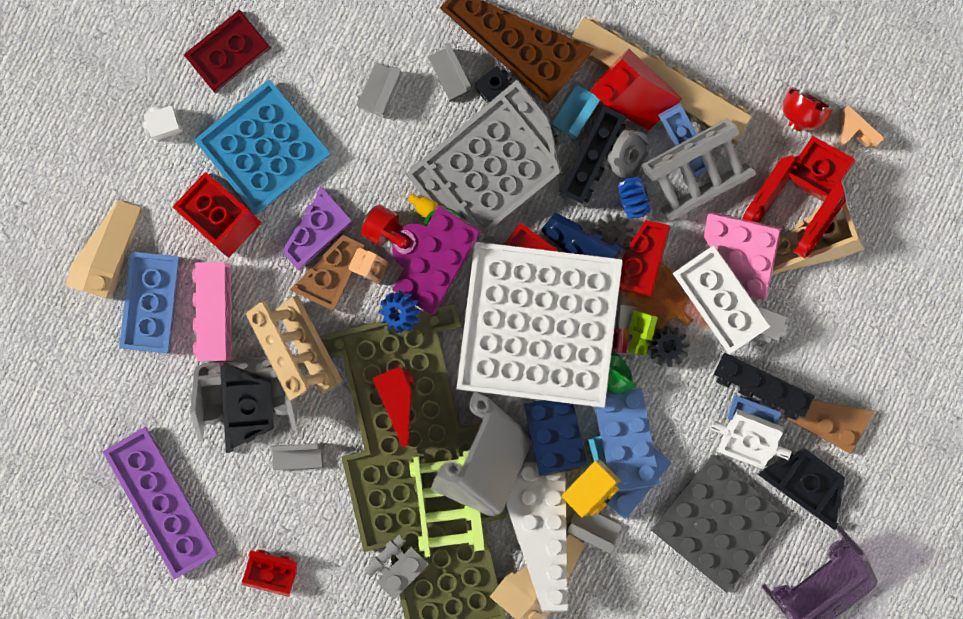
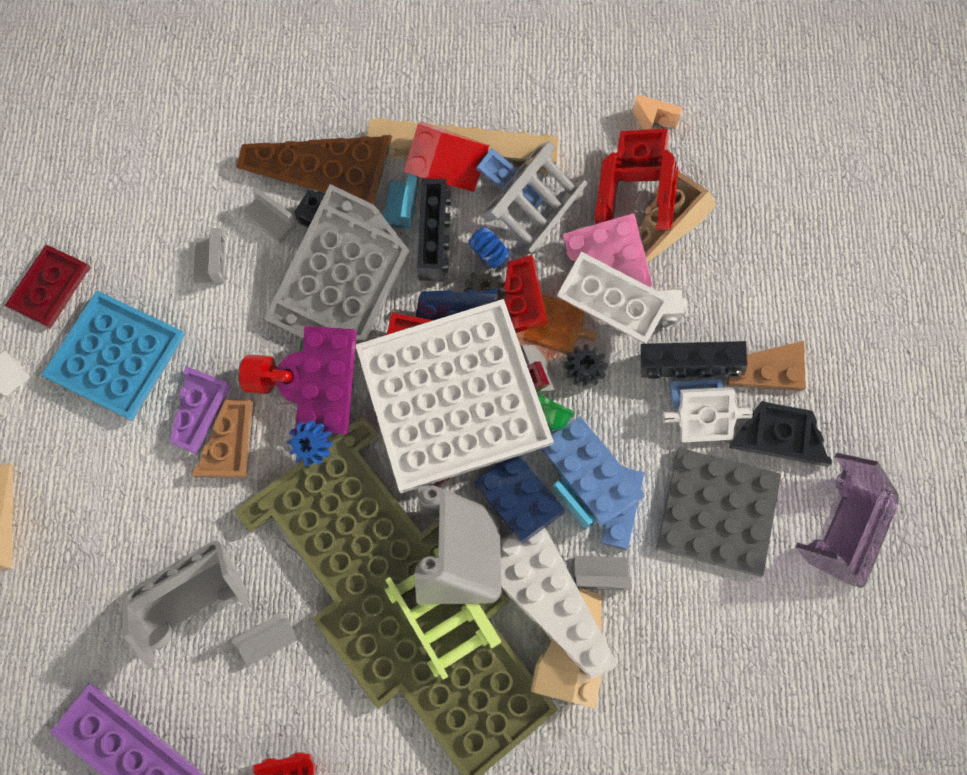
camera: 25 degrees left, 15 degrees down
medium blue plate [119,251,180,354] -> none
red slope [172,172,262,258] -> none
bright pink brick [192,262,232,361] -> none
black wing [220,362,274,453] -> none
tan fence [246,296,342,401] -> none
light nougat slope [349,248,390,285] -> none
light grey plate [364,535,429,599] -> none
red slope [373,366,415,448] -> none
yellow cylinder [408,193,439,218] -> none
yellow brick [561,459,621,518] -> none
light grey plate [607,129,649,179] -> none
lime plate [628,310,658,356] -> none
red cylinder [782,87,833,132] -> none

